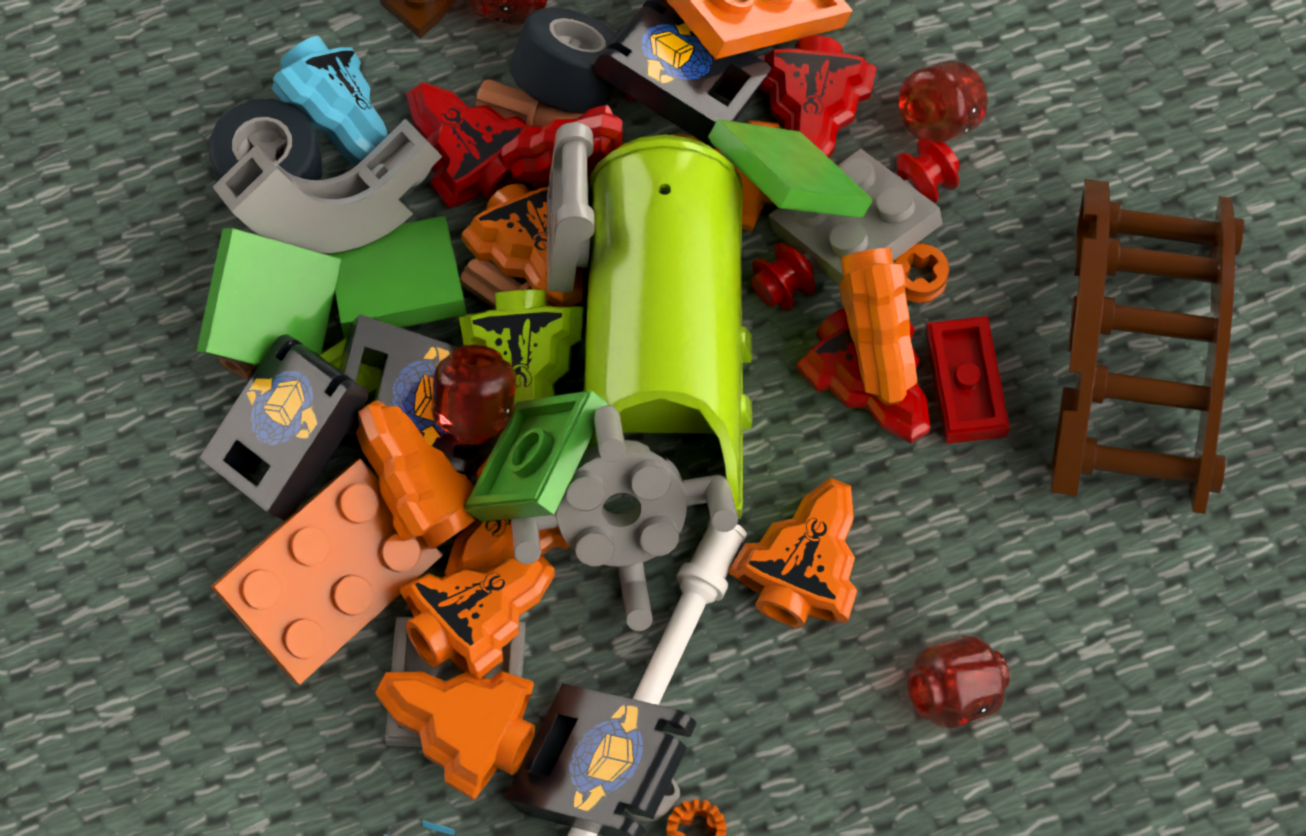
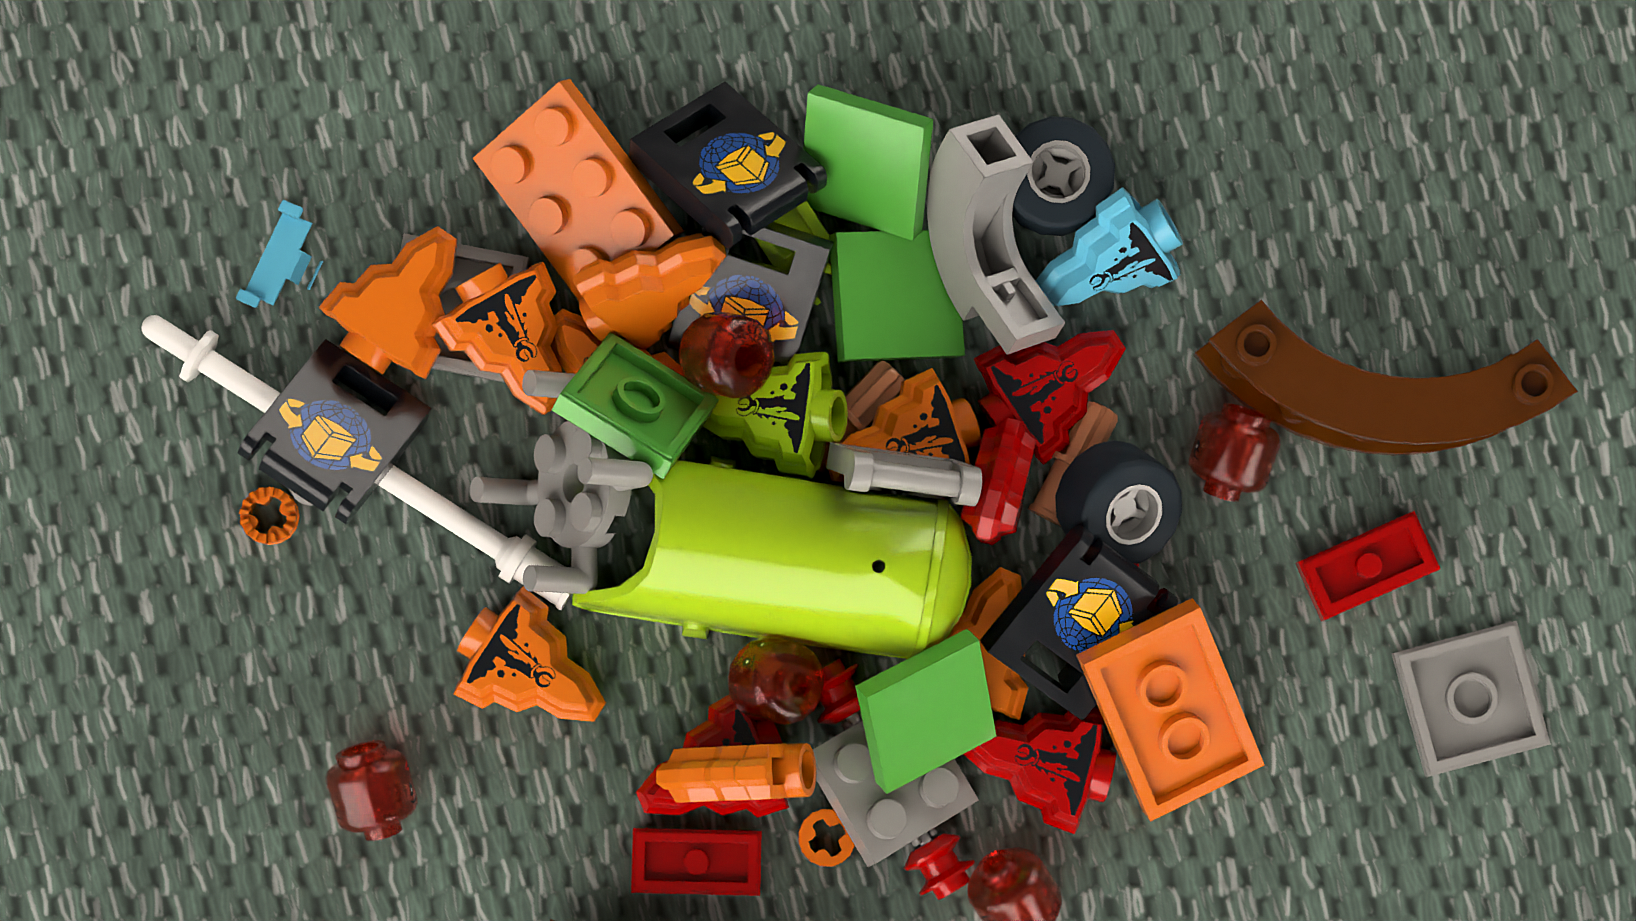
camera: 90 degrees right, 20 degrees up
none -> clear red head [727,638,824,725]

